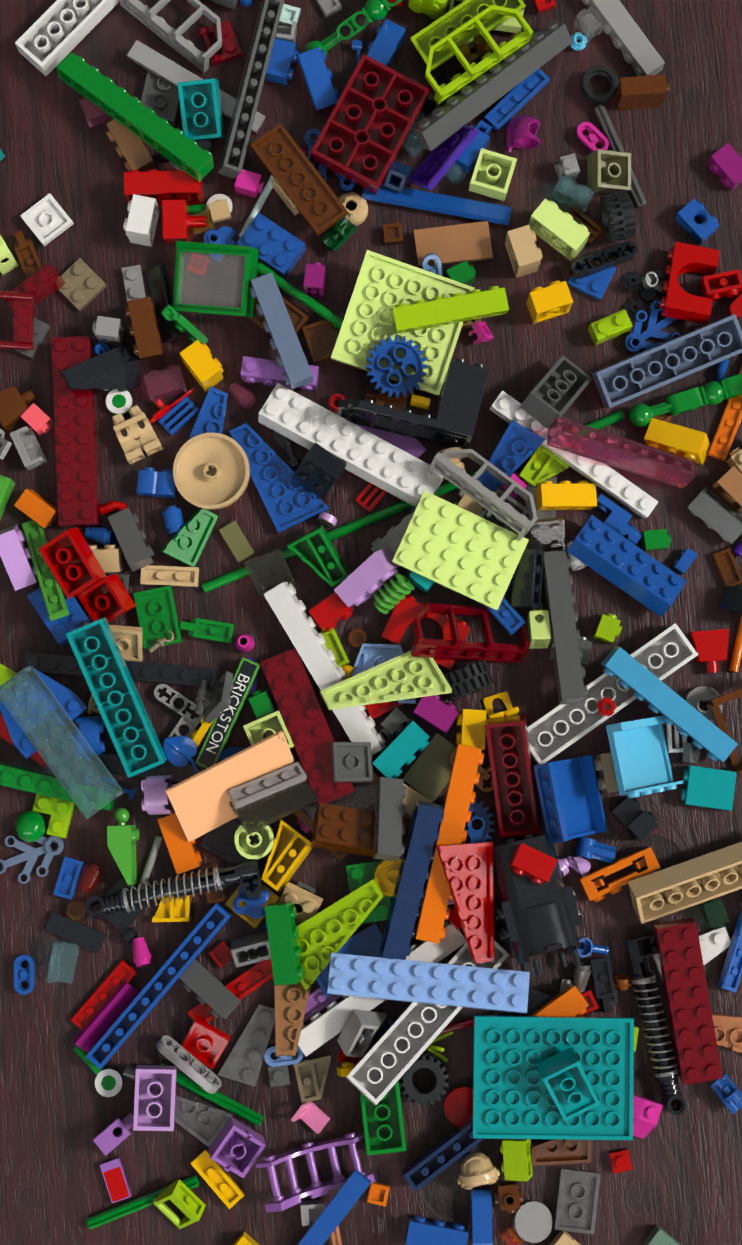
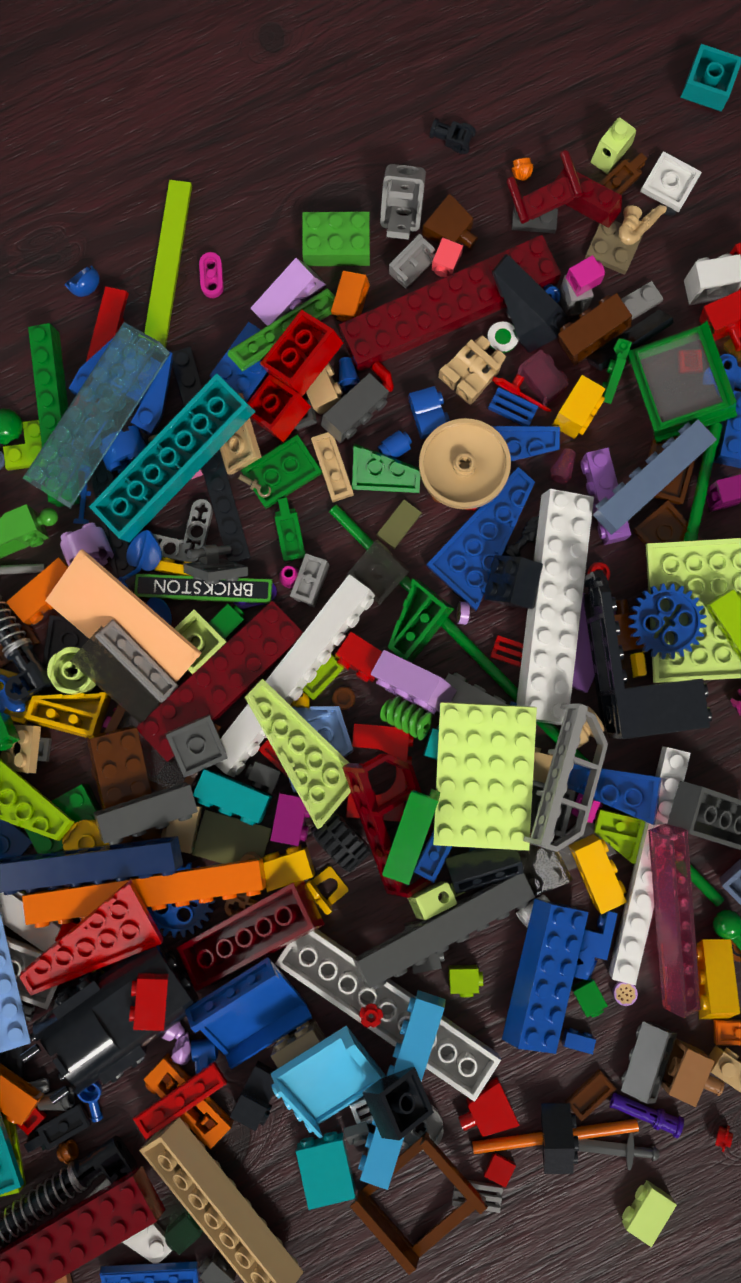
camera: 75 degrees right, 0 degrees up
none -> red tile [133,1061,228,1139]
none -> light grey hinge [290,554,330,608]
none -> black slope [362,1067,434,1141]
none -> green panel [382,789,440,885]
none -> dark pink brick [566,255,605,297]
none -> tile [612,981,638,1006]
none -> tan piece [618,205,676,245]

